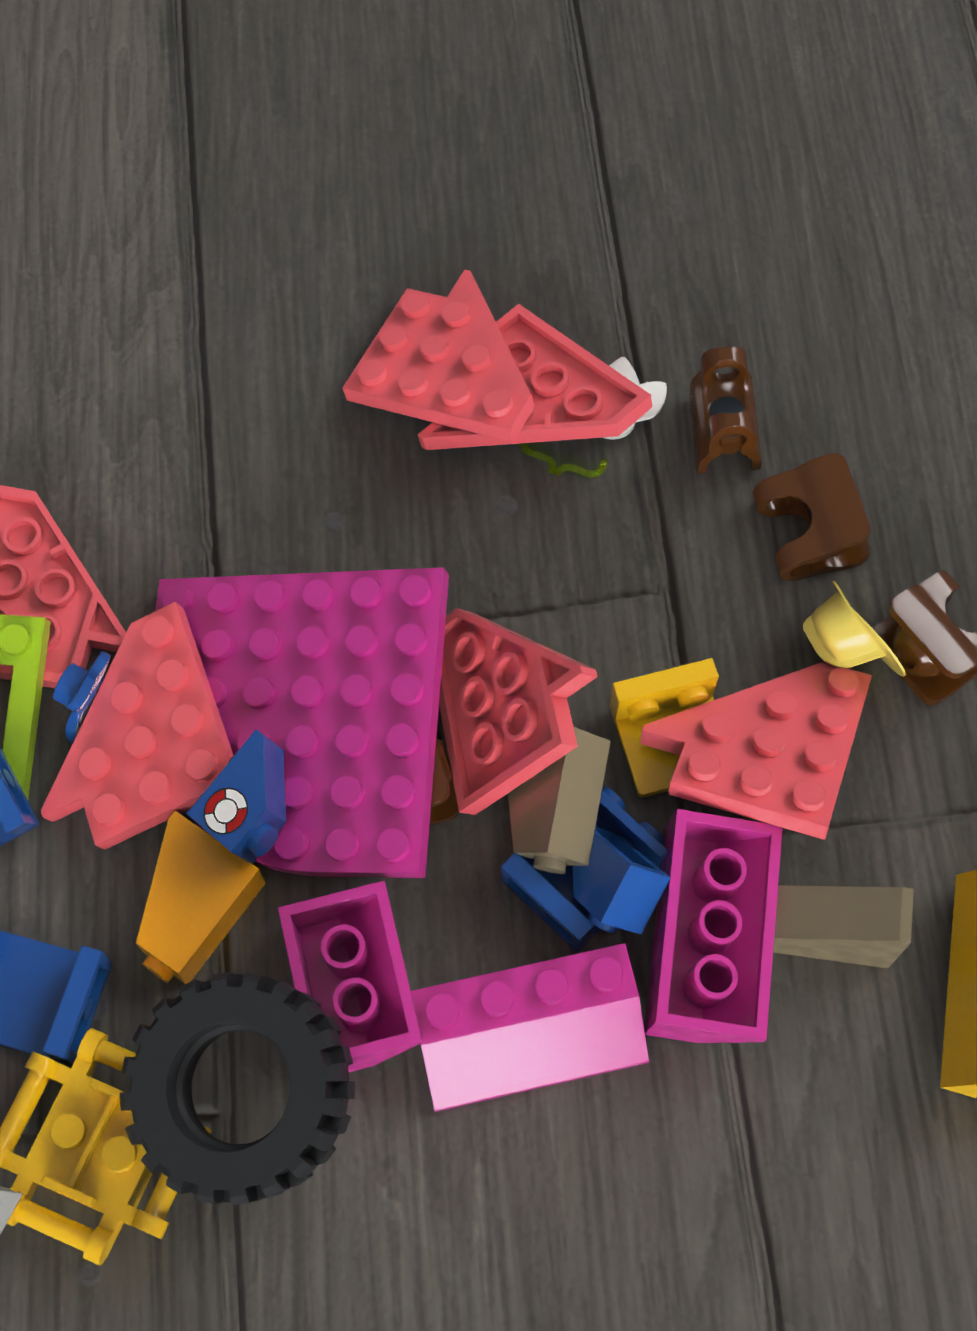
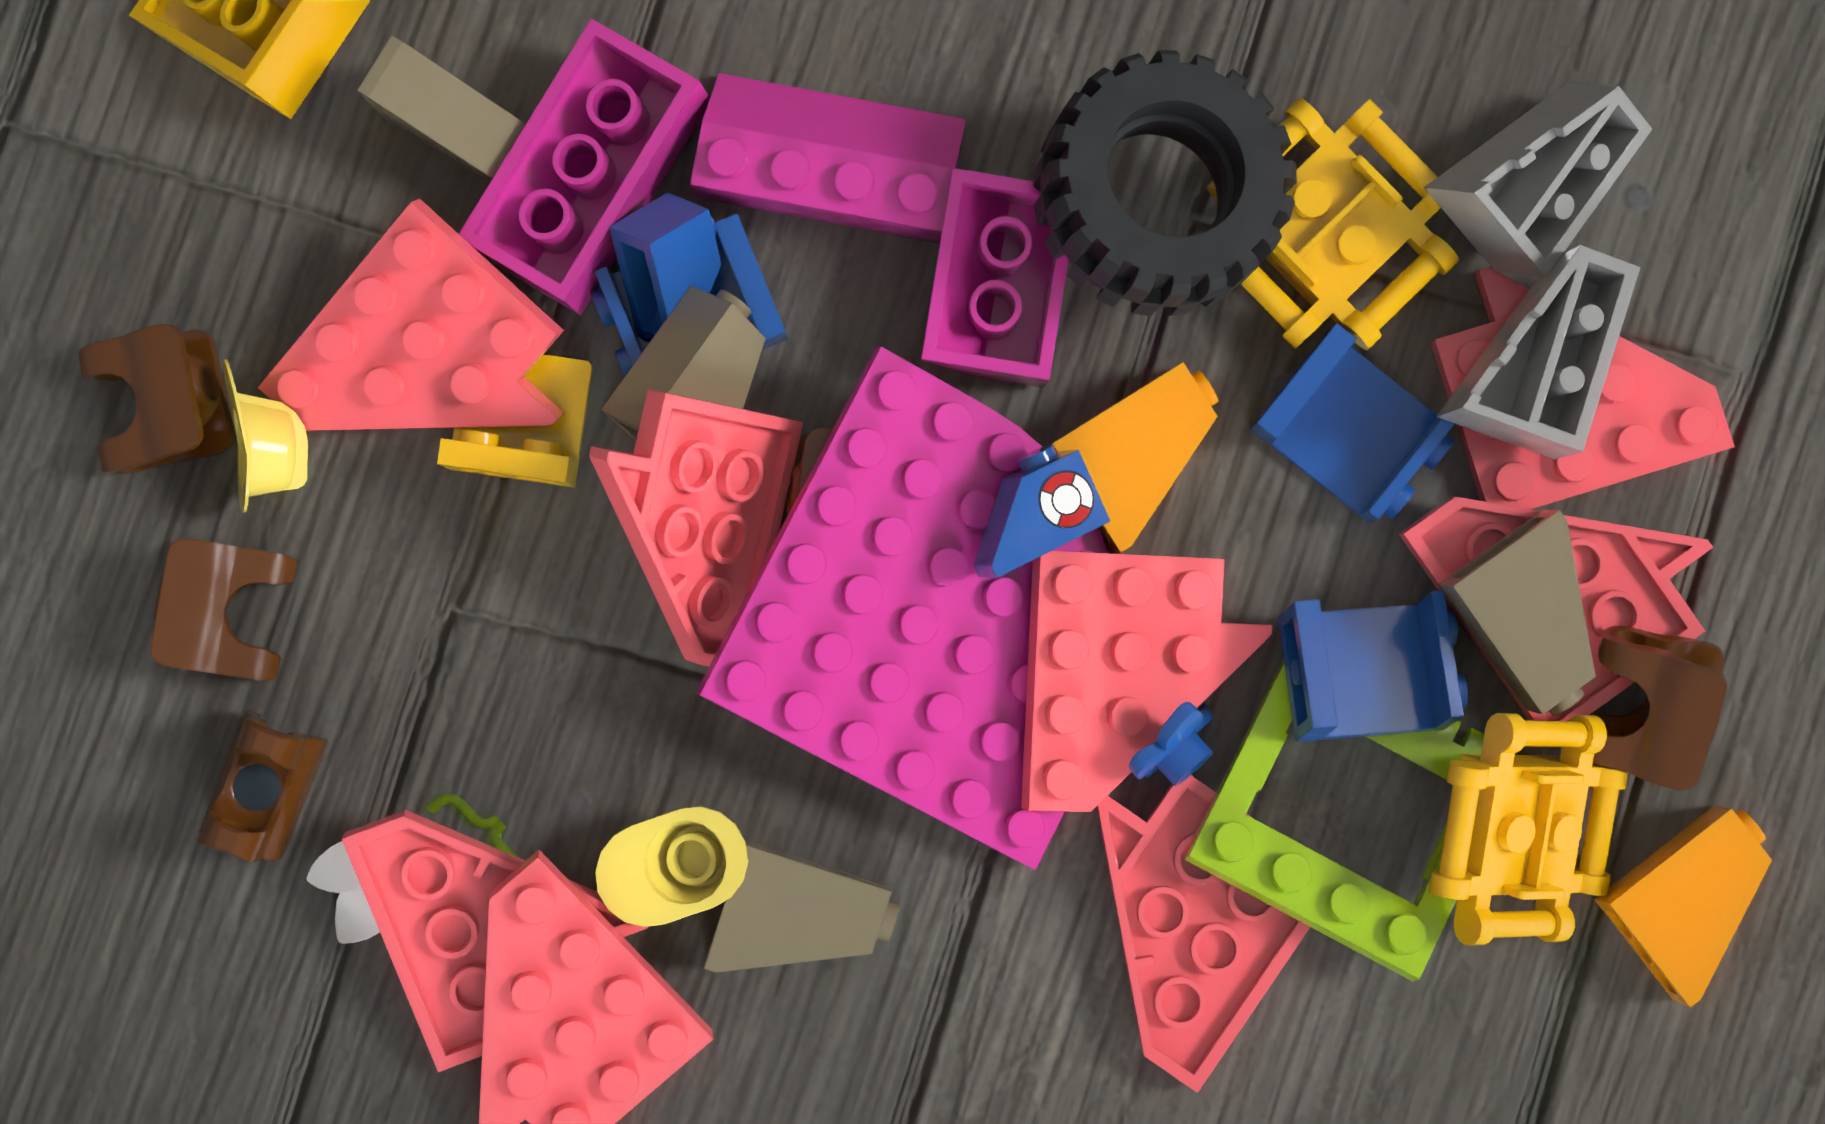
camera: 155 degrees left, 20 degrees up
none -> light yellow piece [595,806,748,927]
none -> dark tan slope [704,841,900,973]

